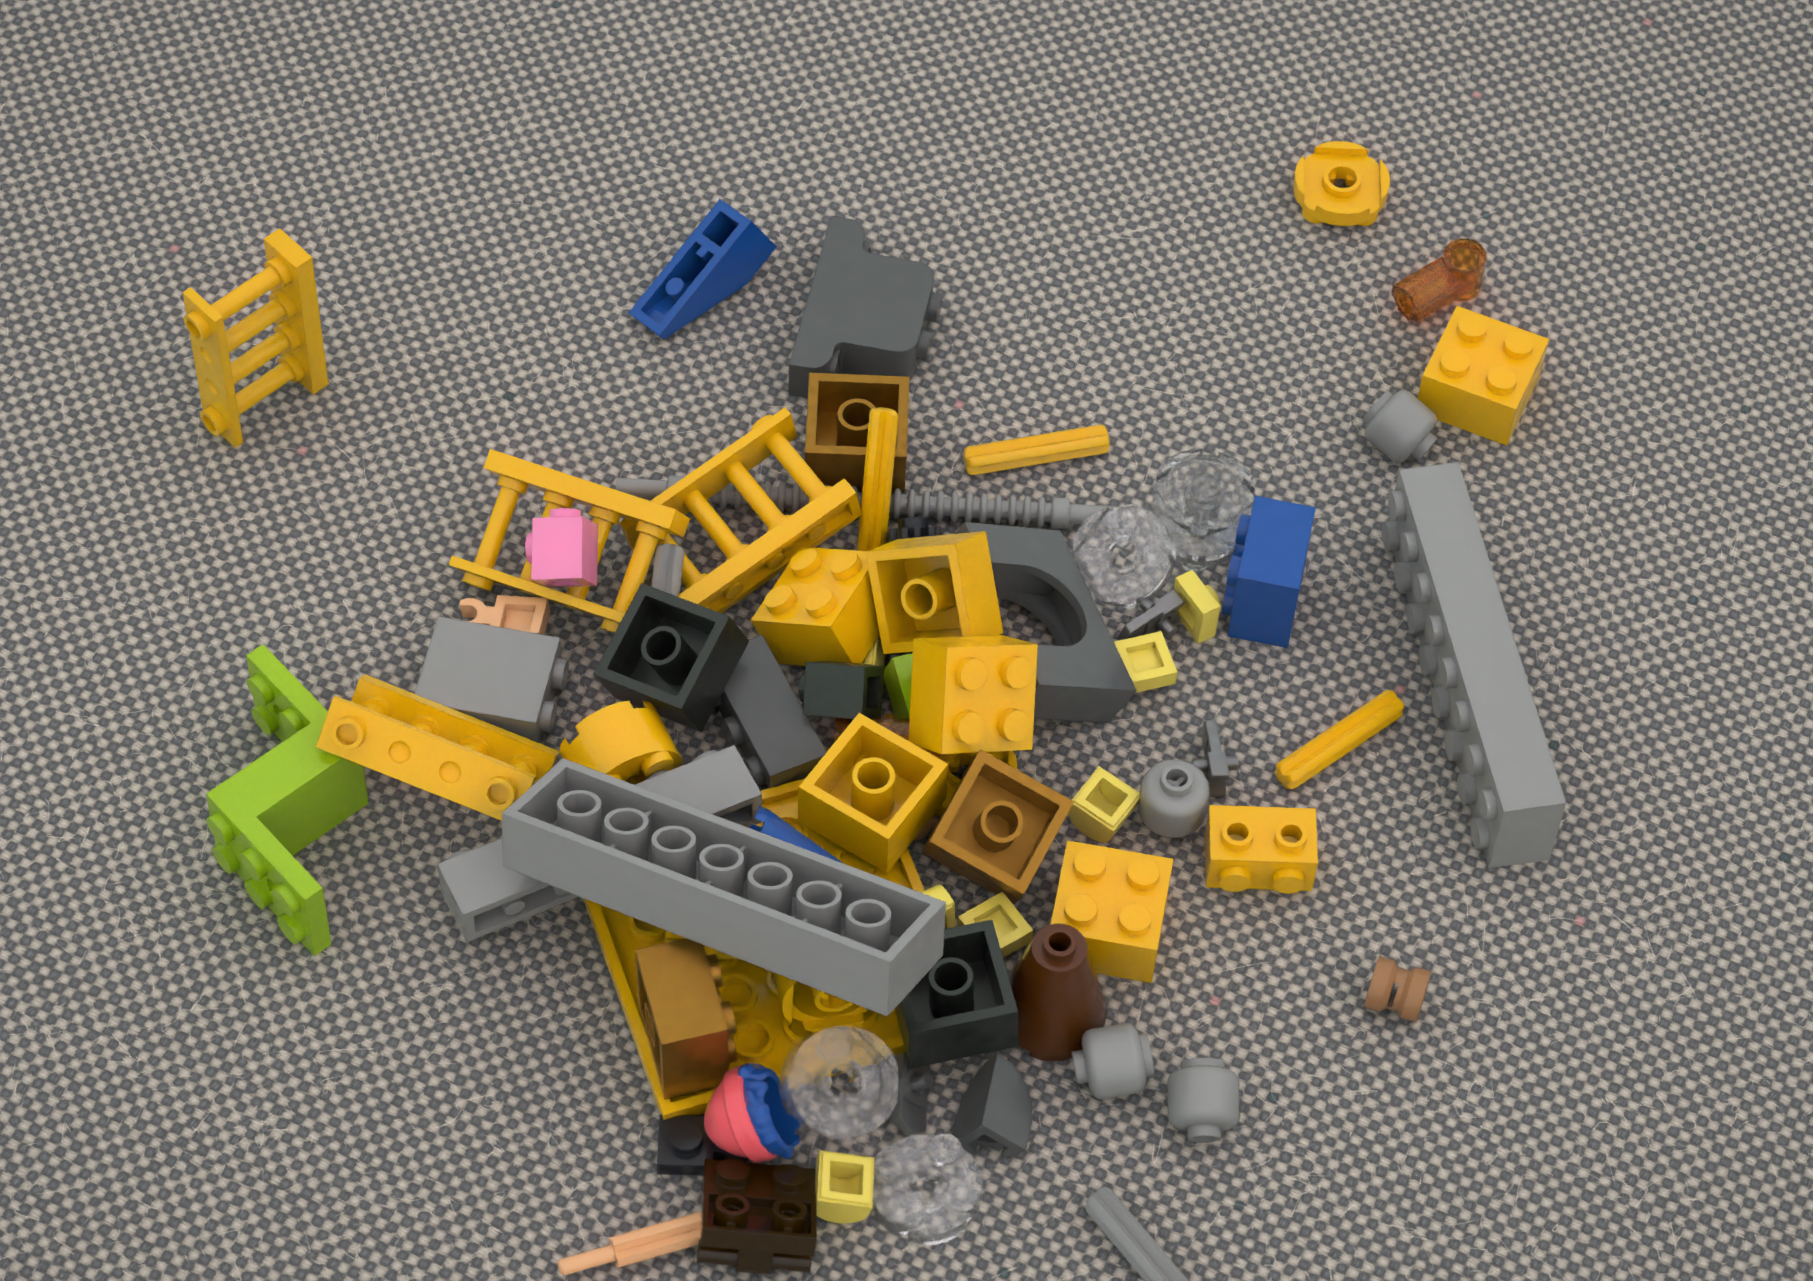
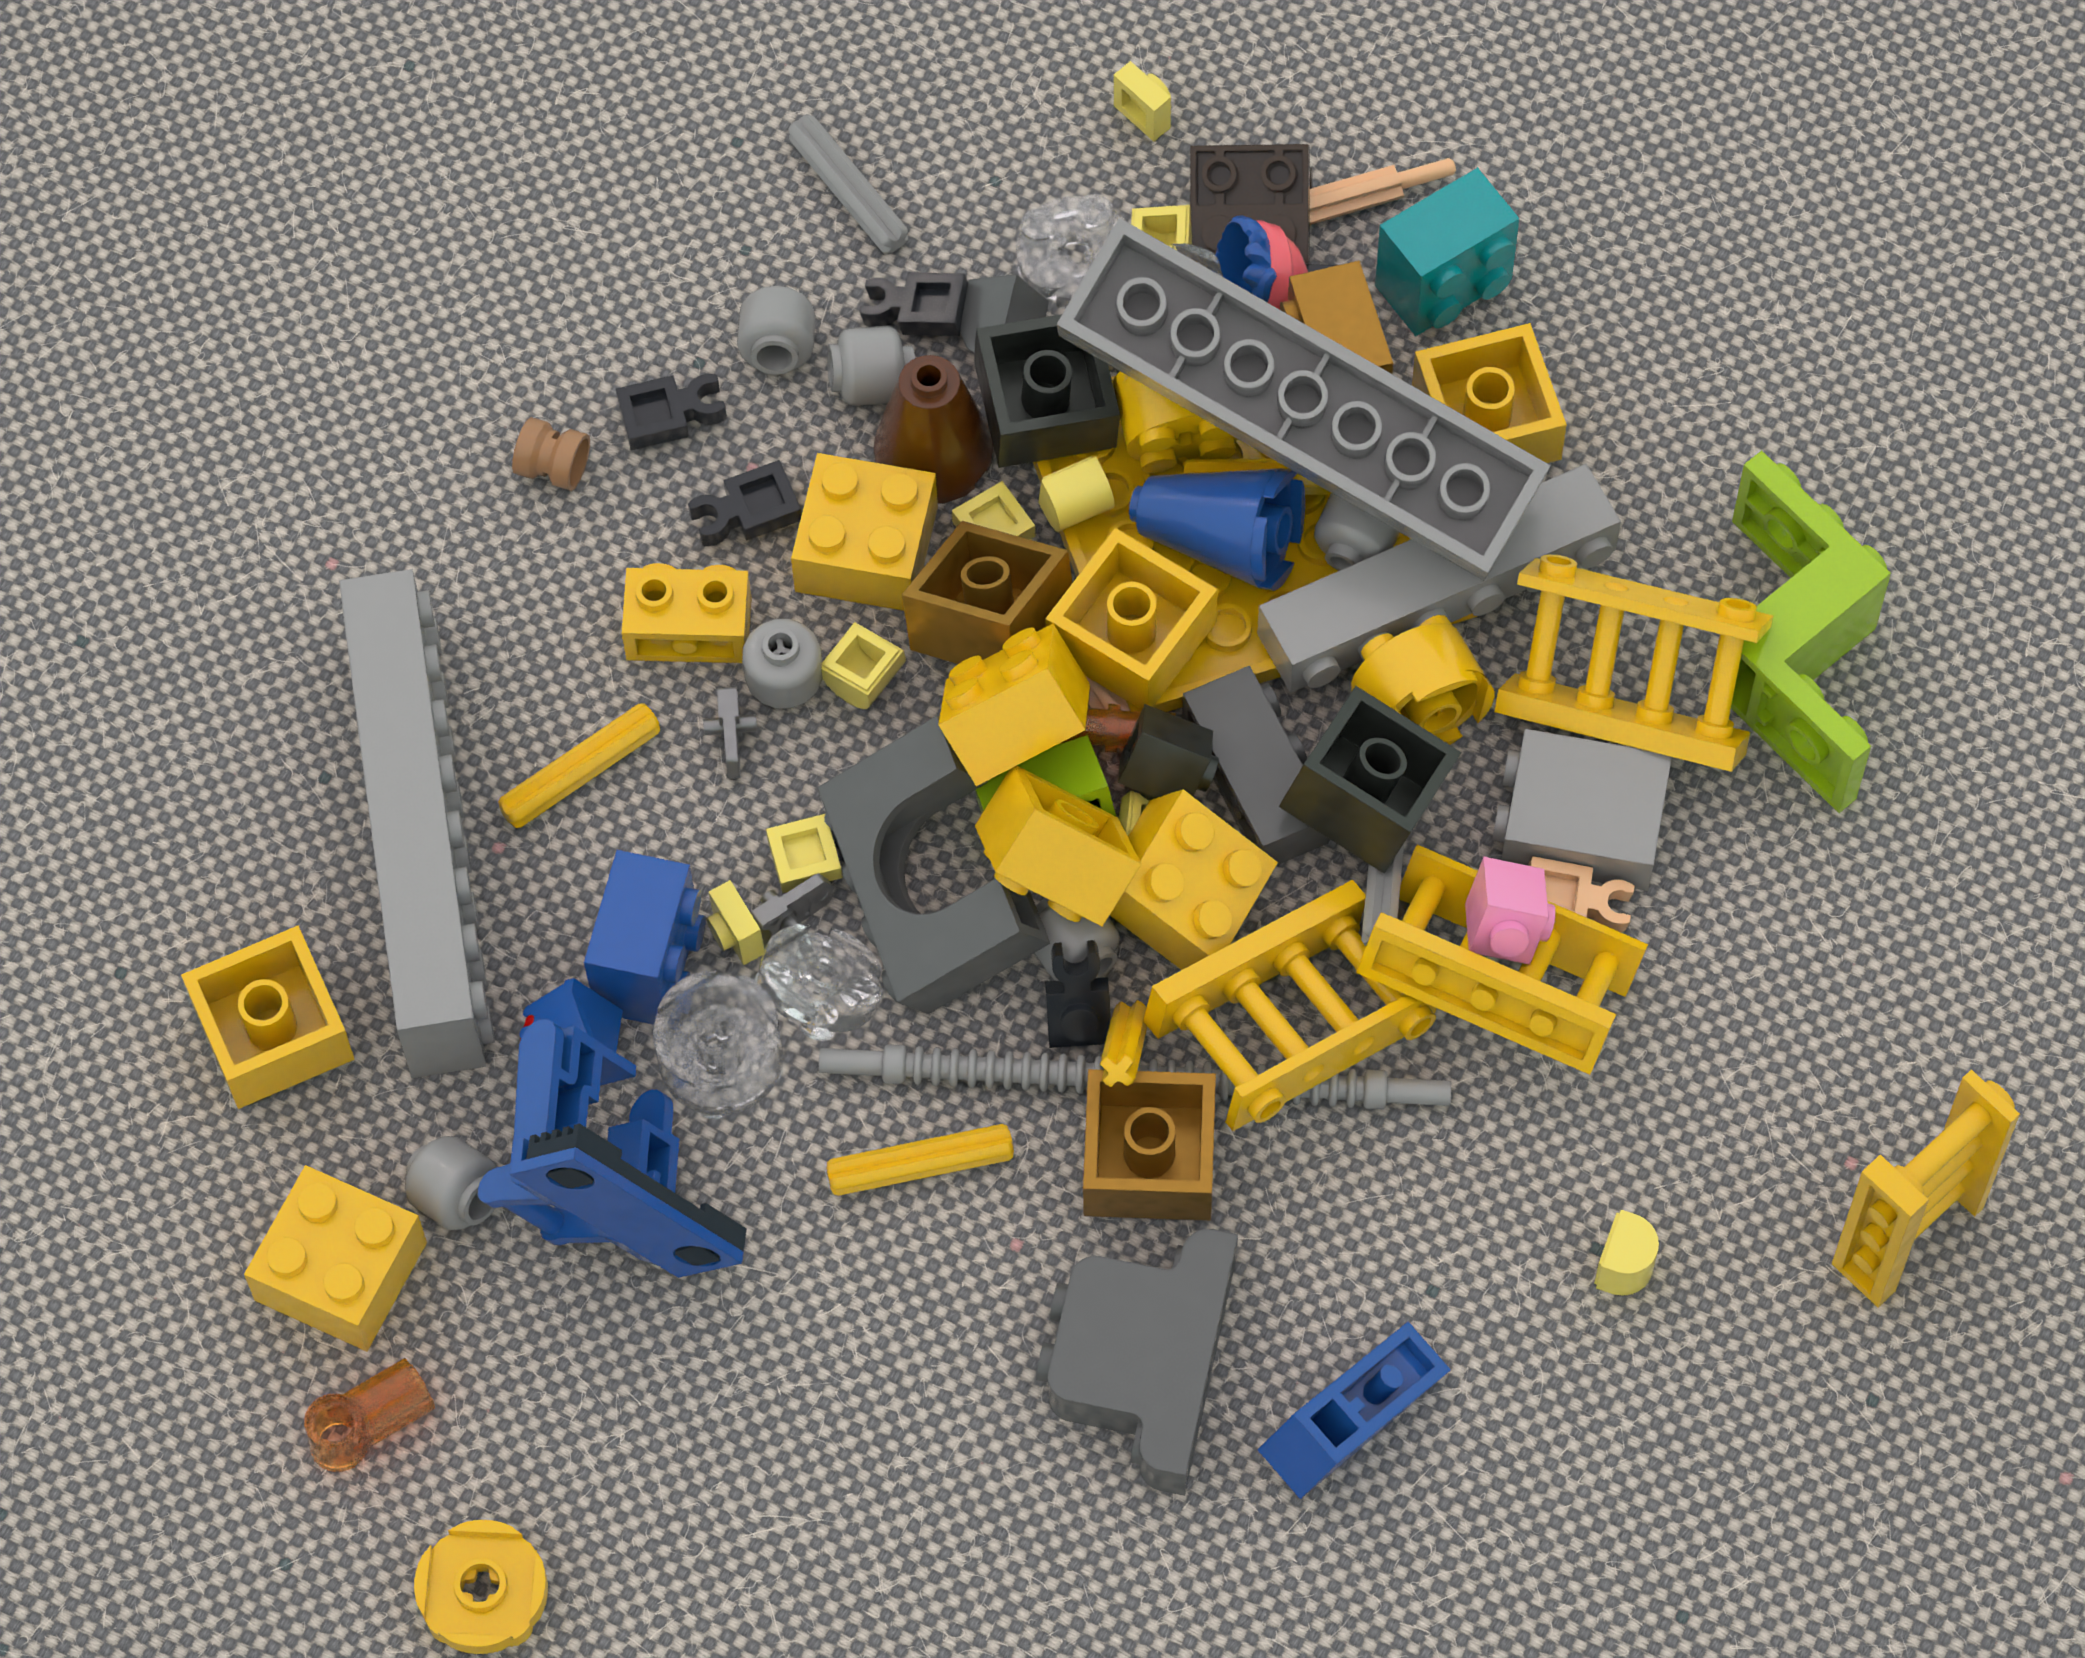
camera: 175 degrees left, 10 degrees up
none -> yellow brick [181,925,355,1109]
none -> blue container [478,978,747,1278]
none -> black plate [616,374,727,451]
none -> black plate [688,460,802,546]
none -> black plate [859,272,968,336]
none -> teal brick [1375,167,1520,337]
none -> yellow brick [1412,323,1567,463]
none -> light yellow brick [1594,1210,1659,1296]

